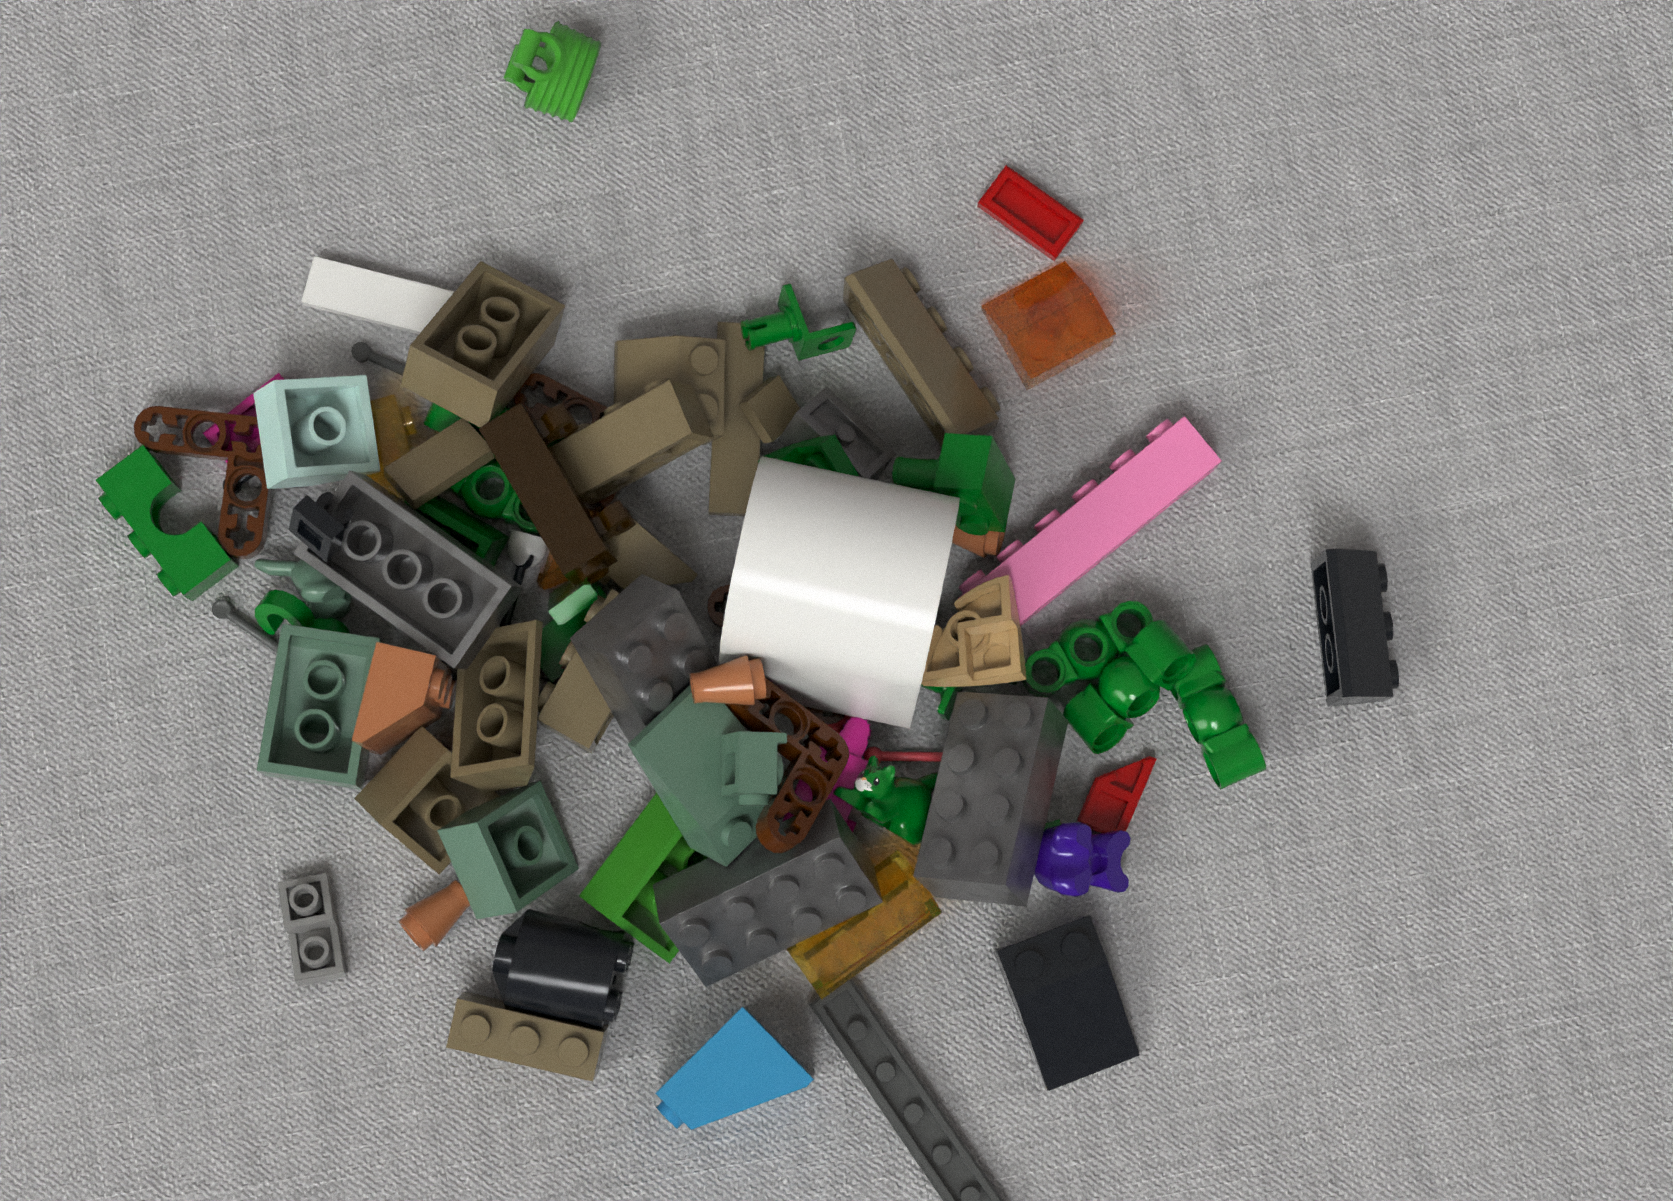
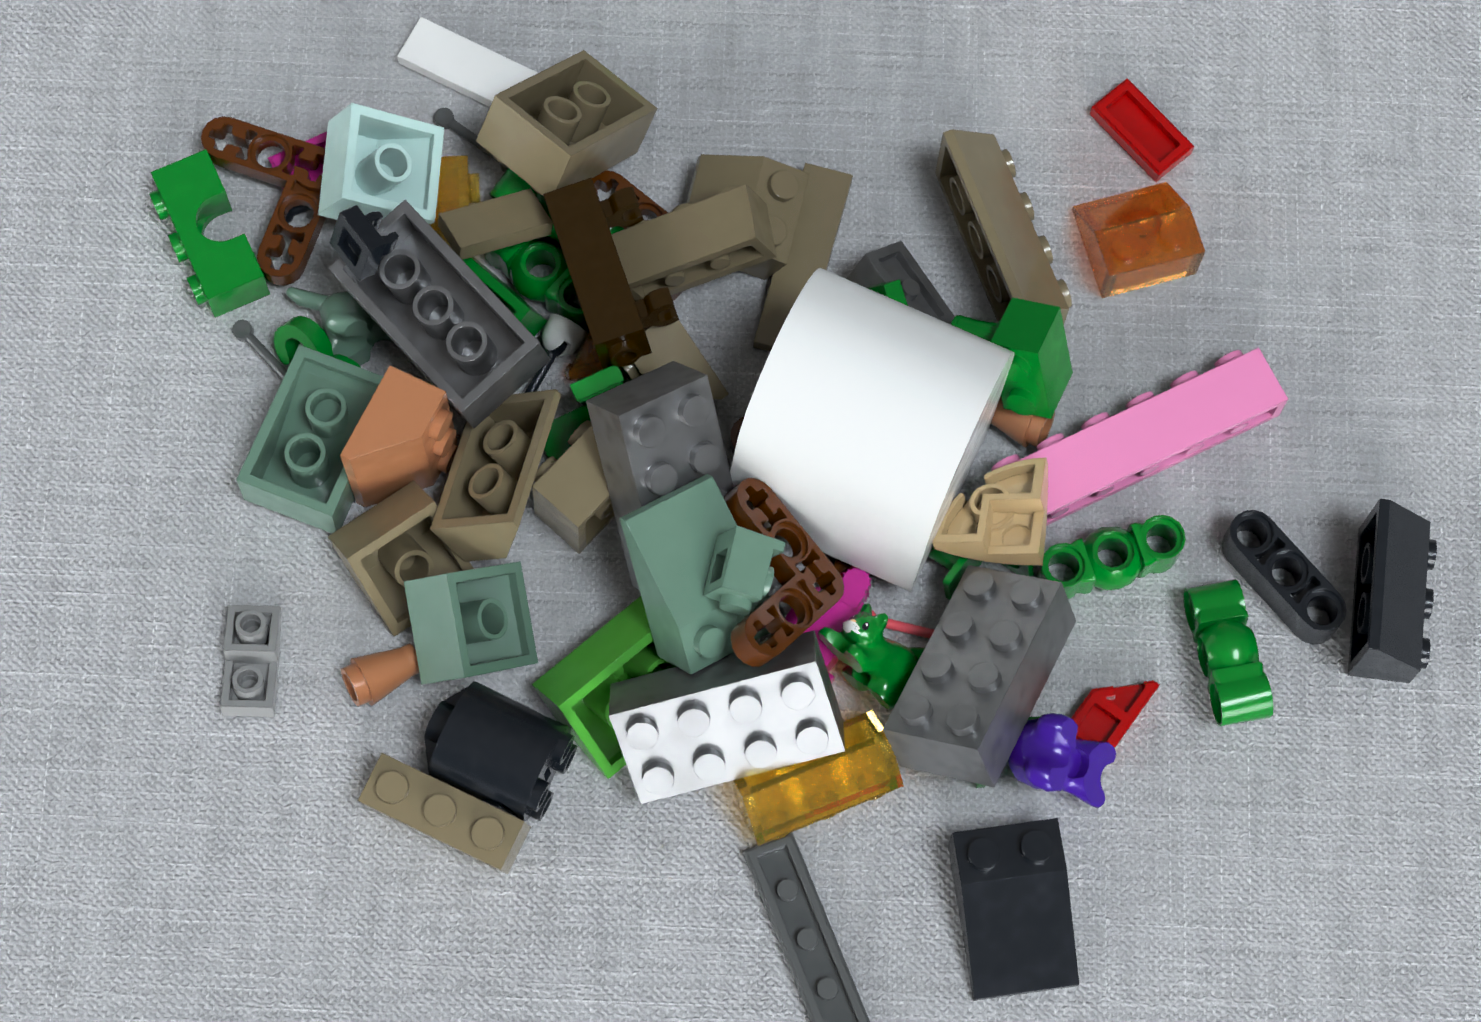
camera: 15 degrees right, 10 degrees down
dark azure slope [655,1007,814,1130] -> none
nougat cone [690,655,766,705] -> none
dark tan tile [739,375,800,444] -> none
green bracket [740,283,856,361] -> none
green piece [1063,620,1197,754] -> none
none -> black beam [1222,510,1347,645]

